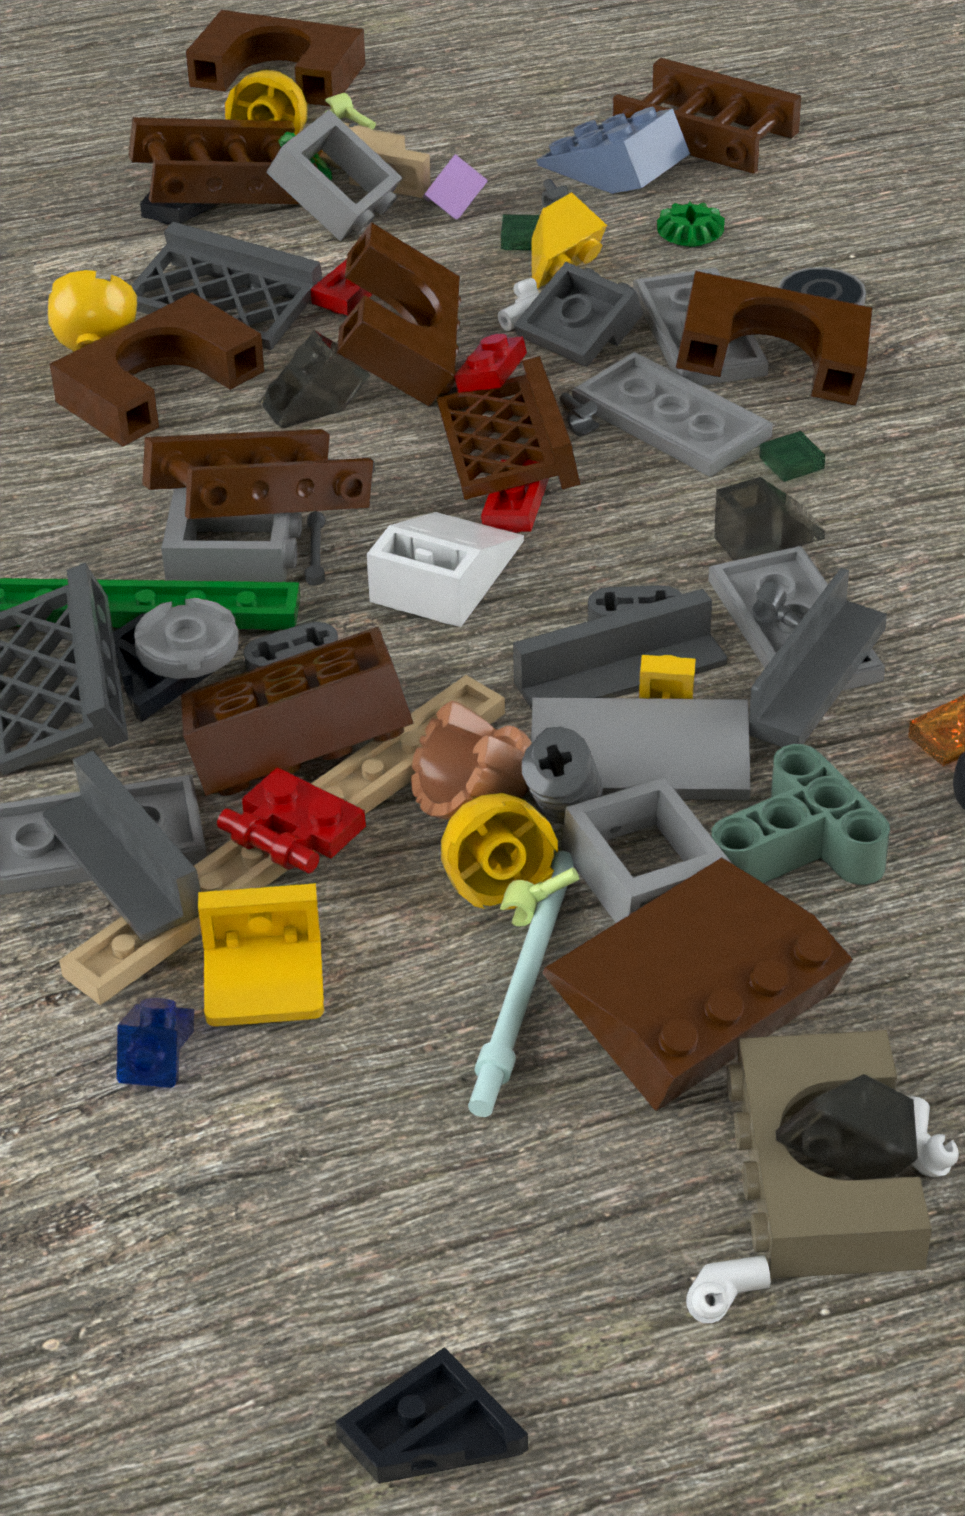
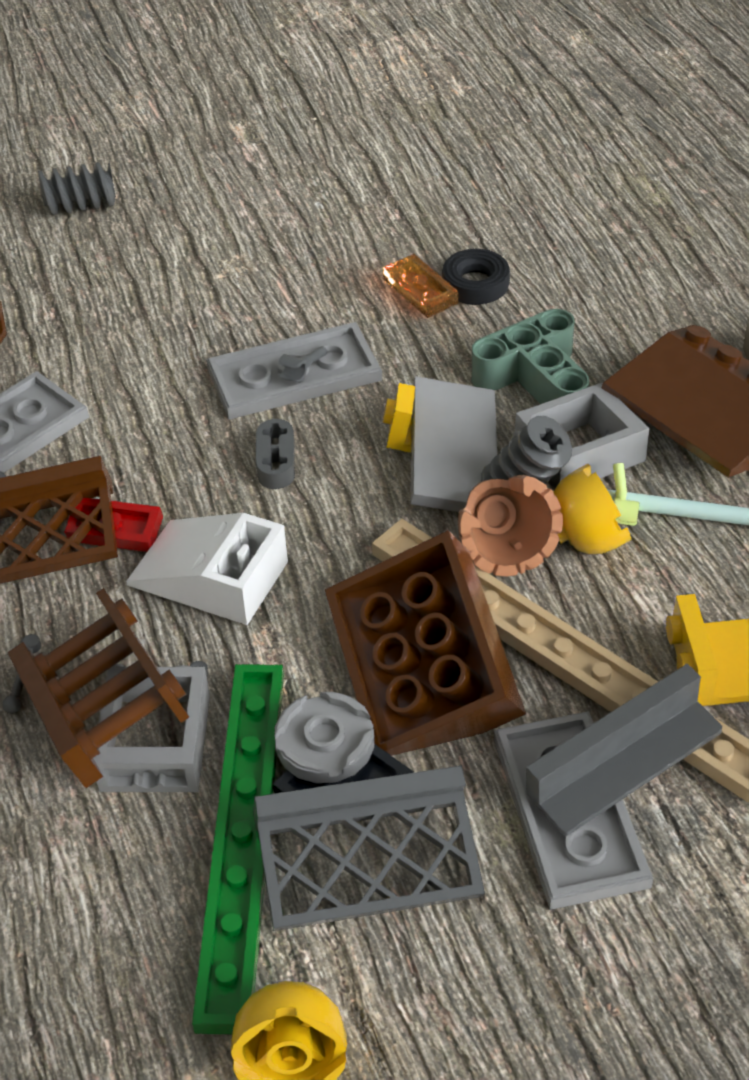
camera: 90 degrees left, 5 degrees up
red plate [217,767,366,874] -> none
dark grey beam [243,622,339,672] -> none
dark grey panel [513,589,727,710] -> none
clear smoke slope [714,477,825,561] -> none
dark grey panel [749,568,887,747] -> none
clear green tile [759,431,826,482] -> none

